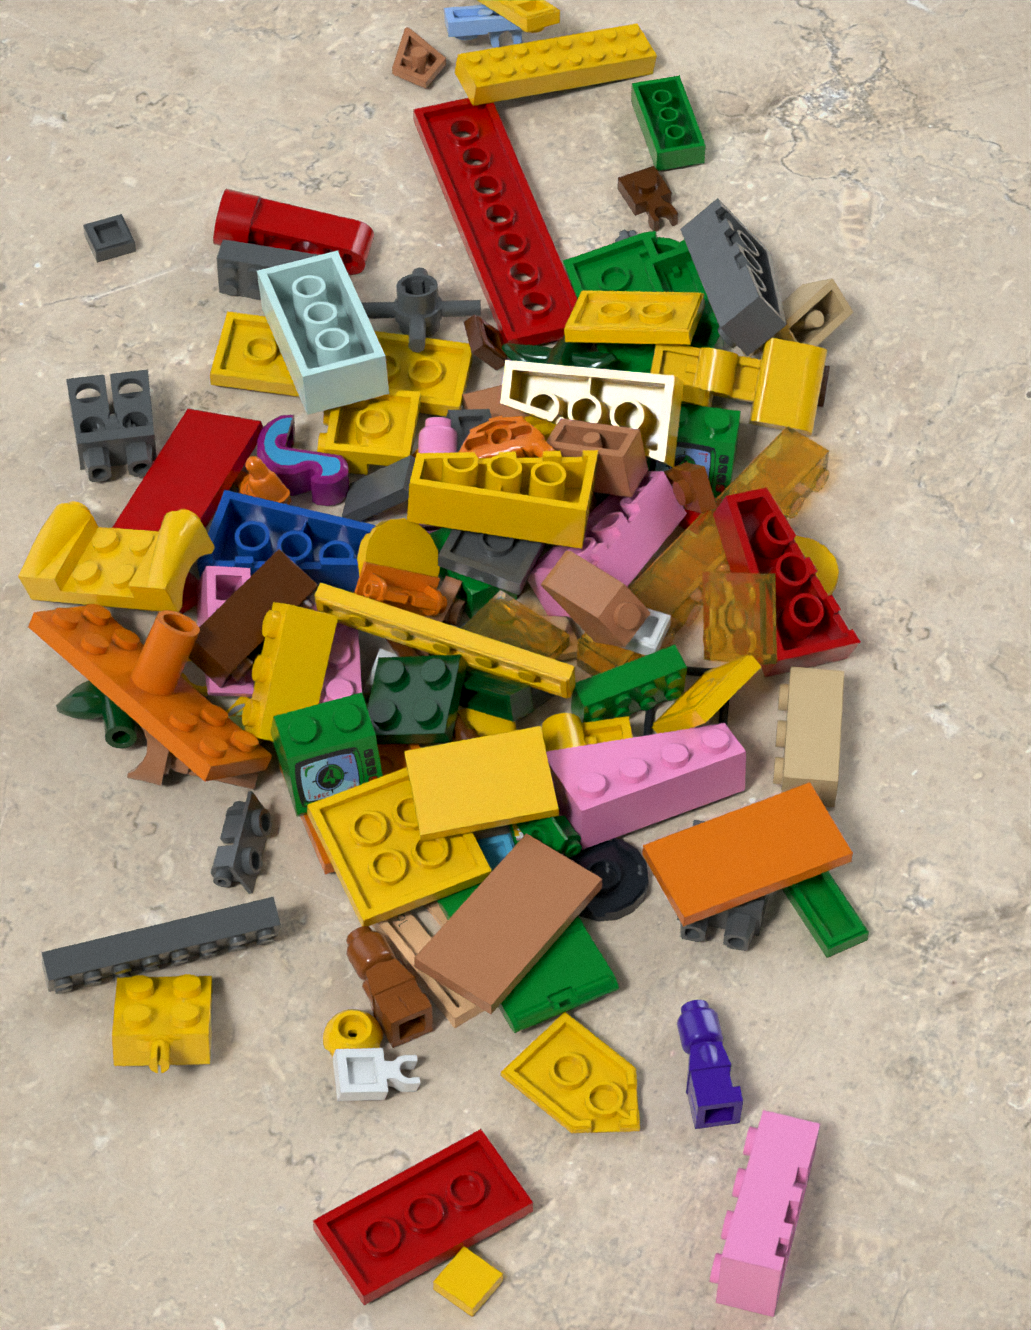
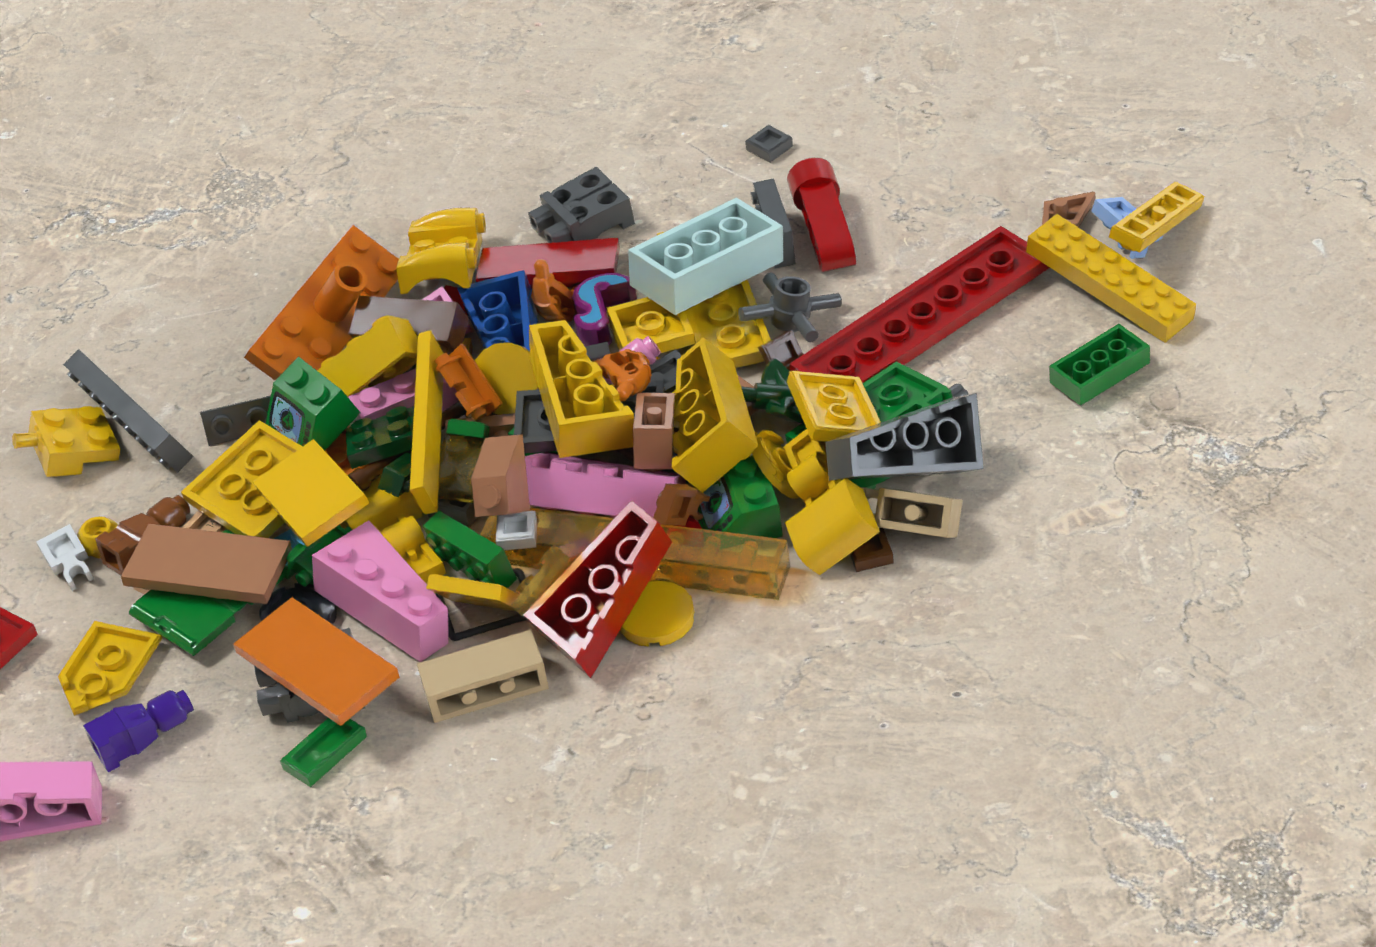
camera: 75 degrees right, 10 degrees down
reddish brown plate [617,166,678,232] -> none
none -> green tile [446,419,490,439]

